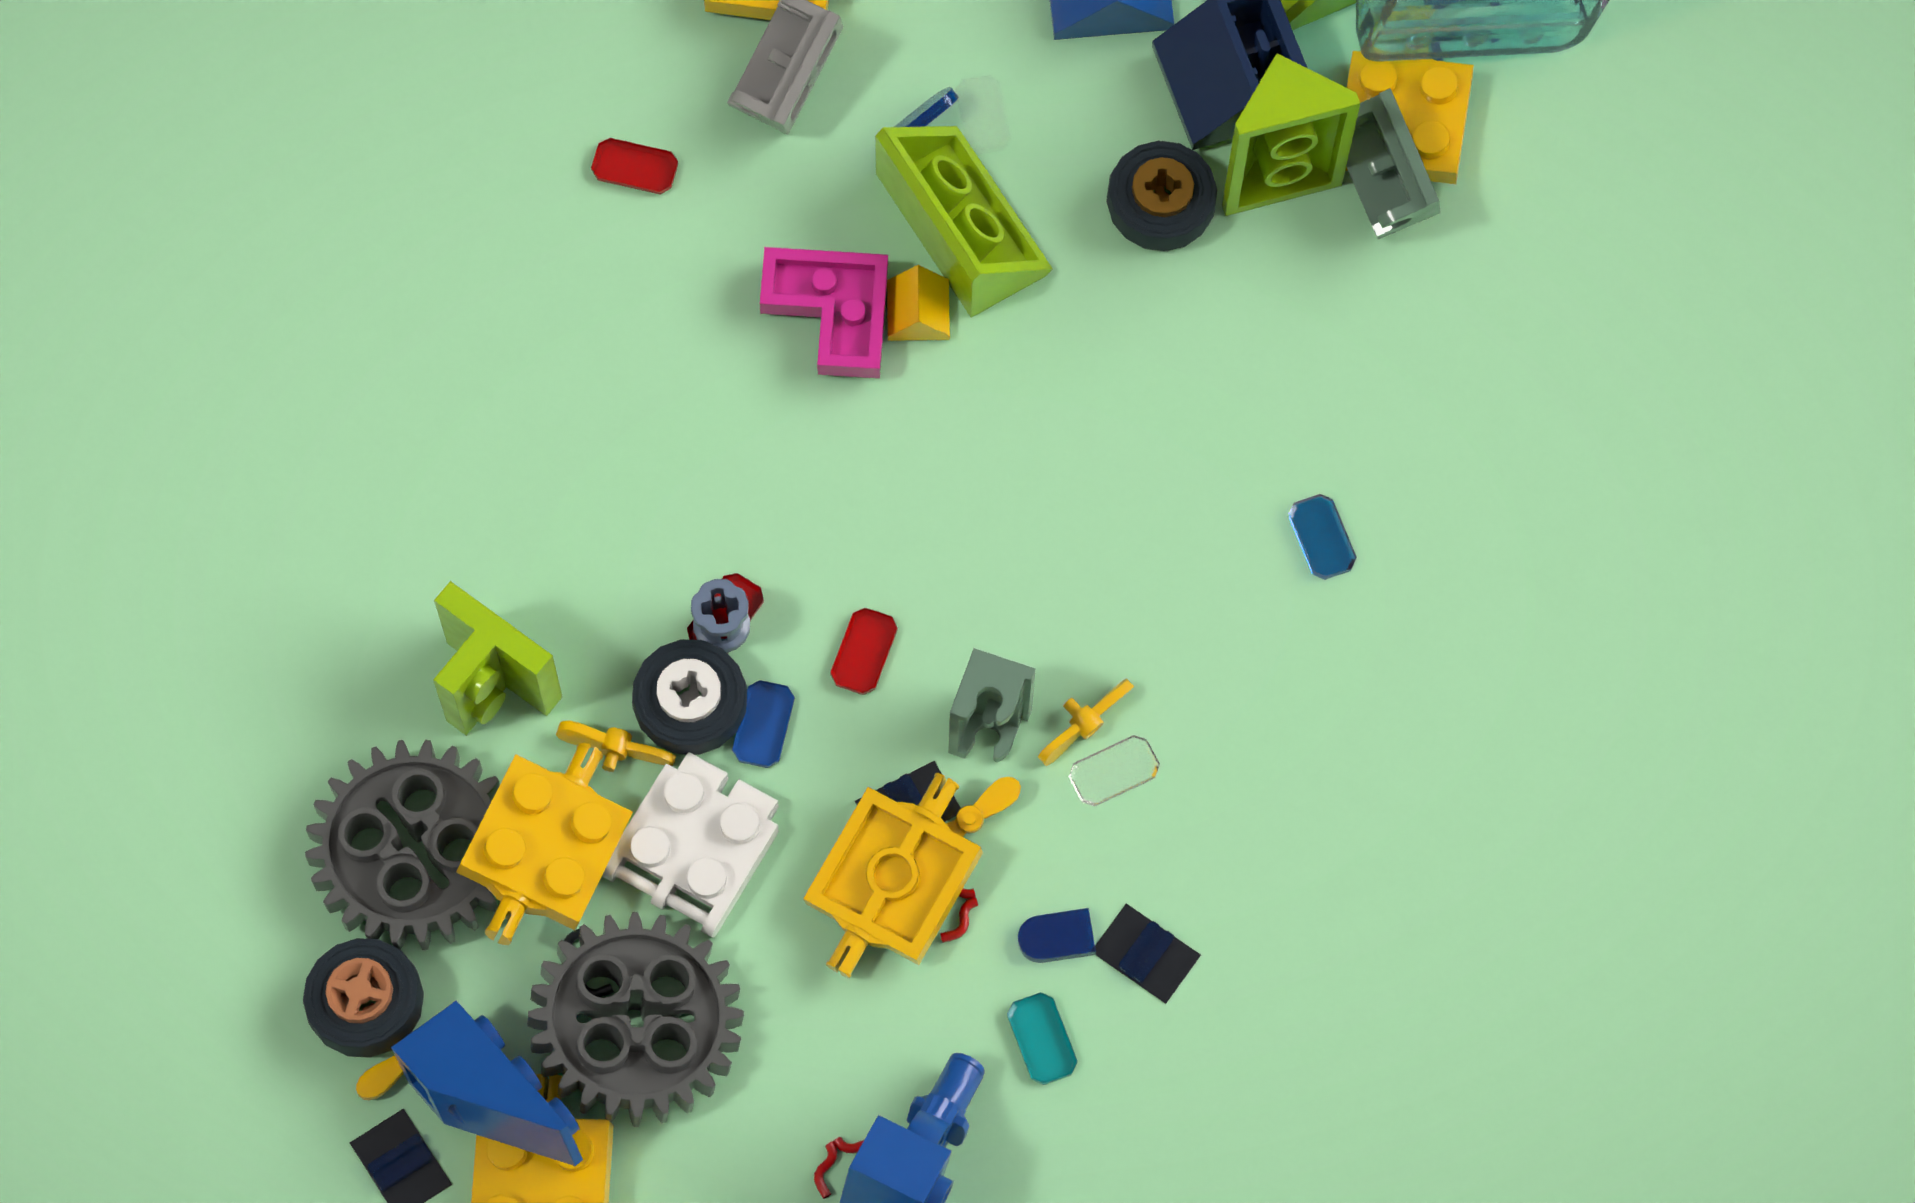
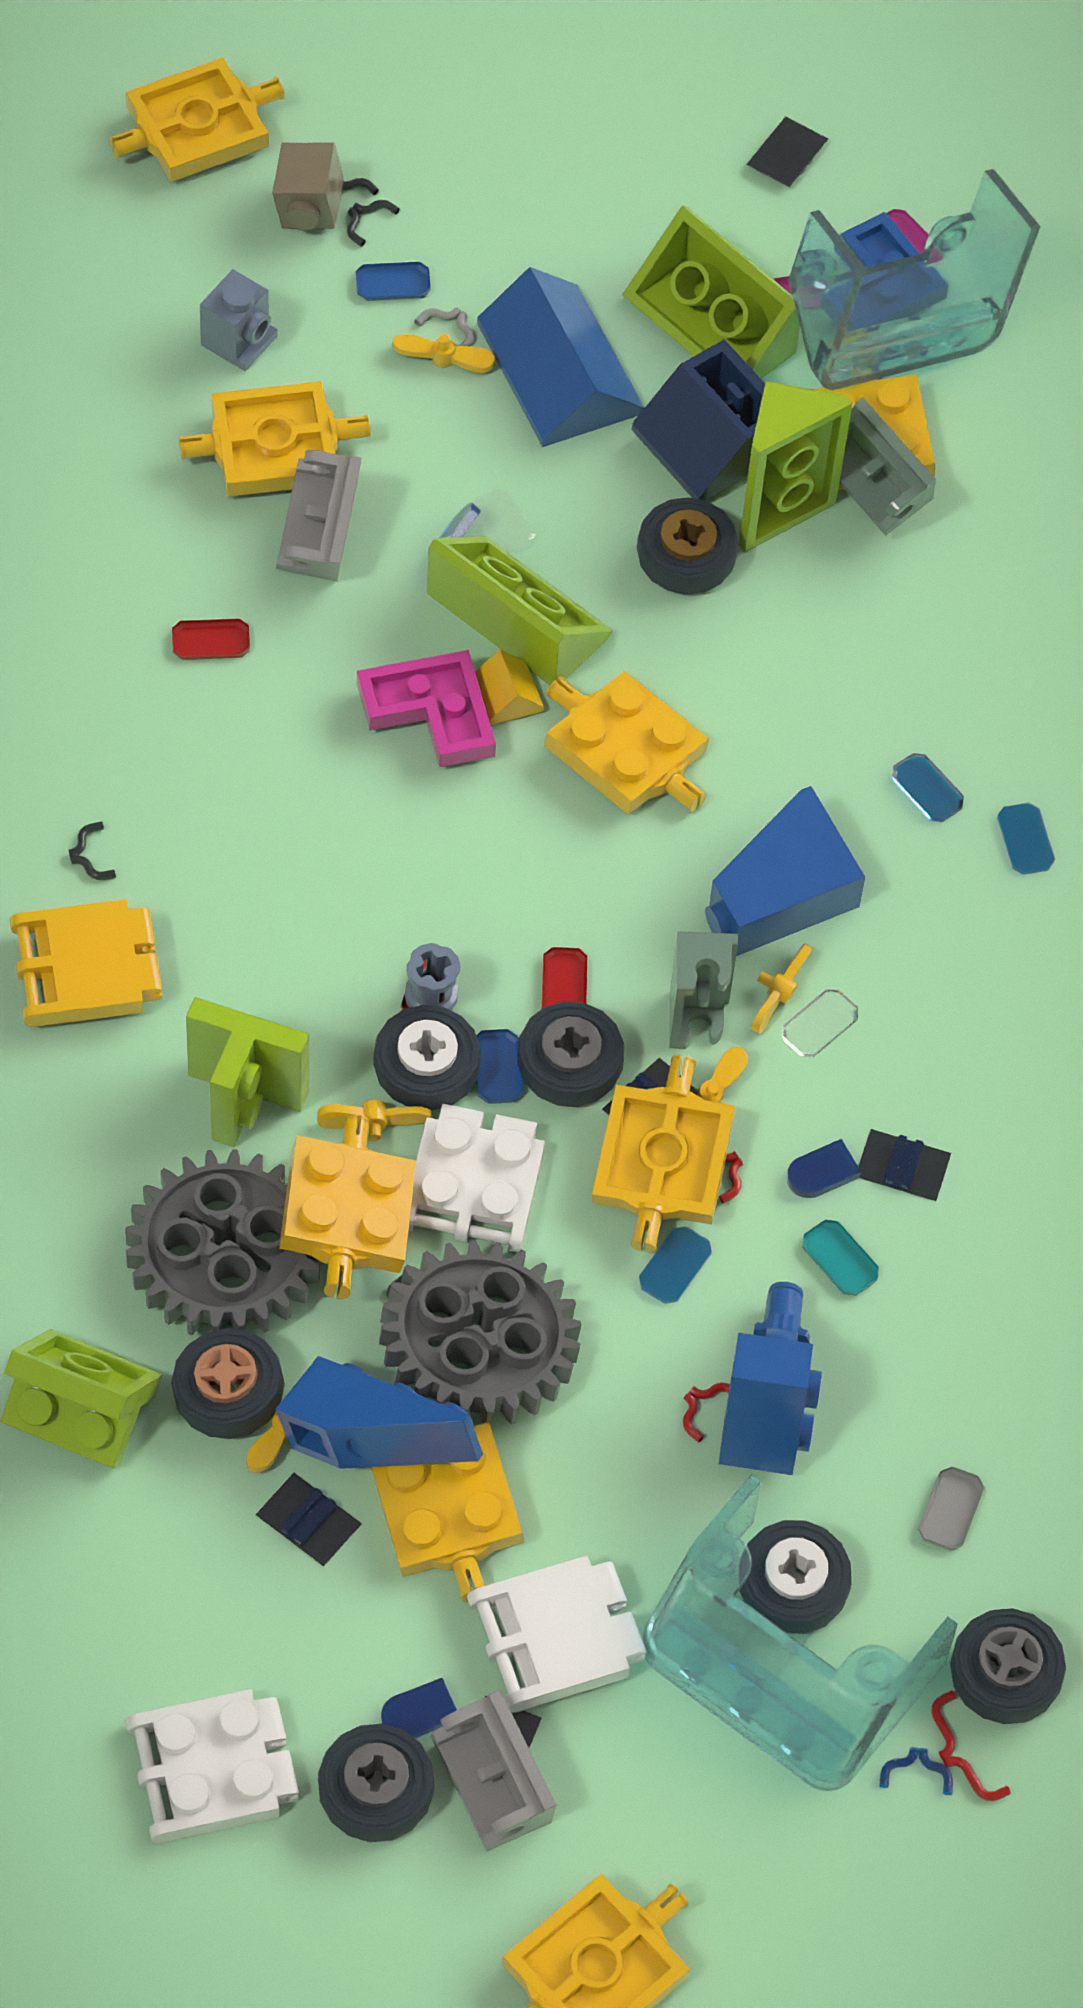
camera: 20 degrees left, 10 degrees down
none -> lime bracket [0,1329,163,1469]
none -> yellow plate [9,899,163,1027]
none -> black piece [68,821,116,880]
none -> black wheel [517,1001,624,1107]
none -> yellow plate [544,671,709,815]
none -> piece [639,1226,712,1304]
none -> blue slope [705,786,865,956]
none -> piece [997,802,1055,875]

